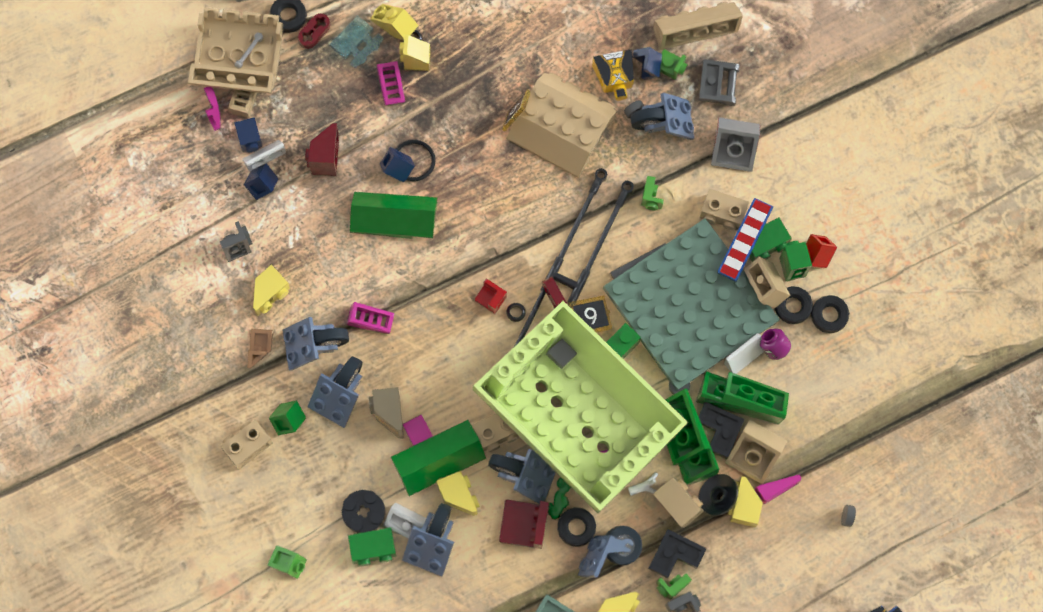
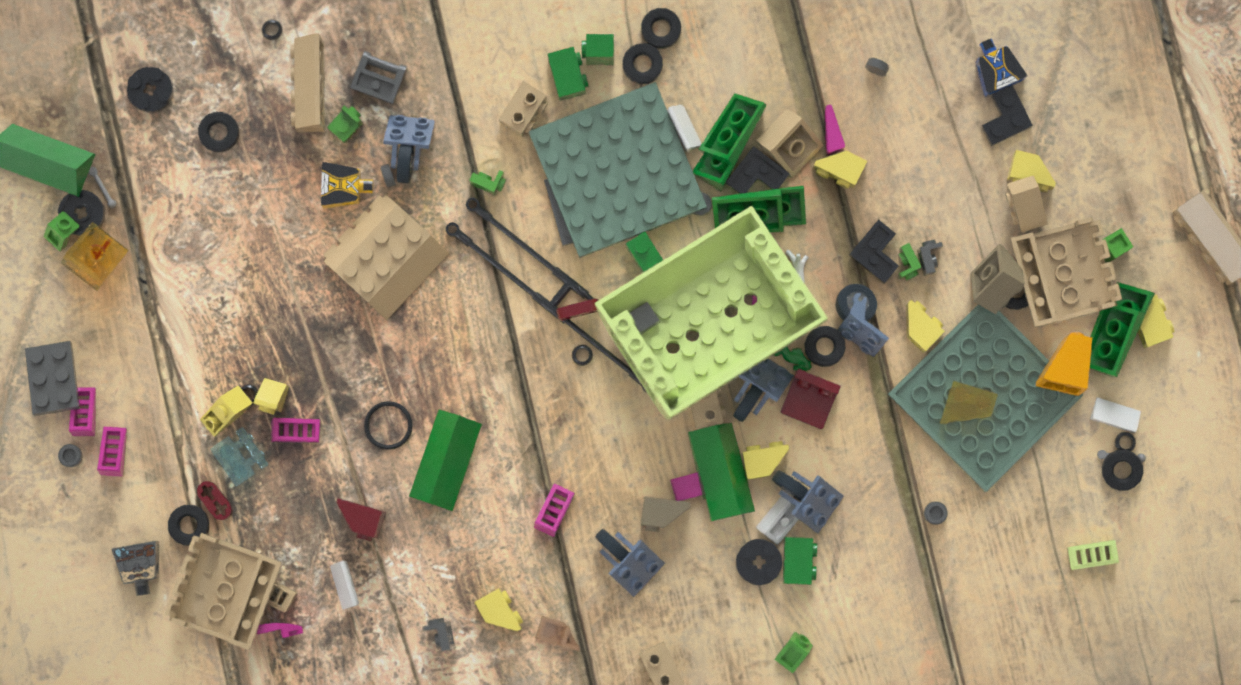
camera: 70 degrees left, 10 degrees up
dark blue brick [234,117,263,153] -> none
light grey hinge [235,33,263,69] -> none
dark blue panel [244,163,278,200] -> none
green panel [269,400,306,436] -> none
sand blue plate [283,317,349,371] -> none
dark blue panel [379,147,415,182] -> none
red panel [475,278,507,314] -> none
clear yellow piece [502,89,530,131] -> none
piece [568,295,612,333] -> none
dark blue panel [633,47,662,80] -> none
tan brick [653,477,704,528] -> none
black dish [699,474,738,516] -> none
light grey slope [711,118,760,172] -> none
tile [717,198,774,282] -> none
tan brick [744,257,791,308] -> none
magenta head [760,328,791,360] -> none
red panel [806,234,837,268] -> none

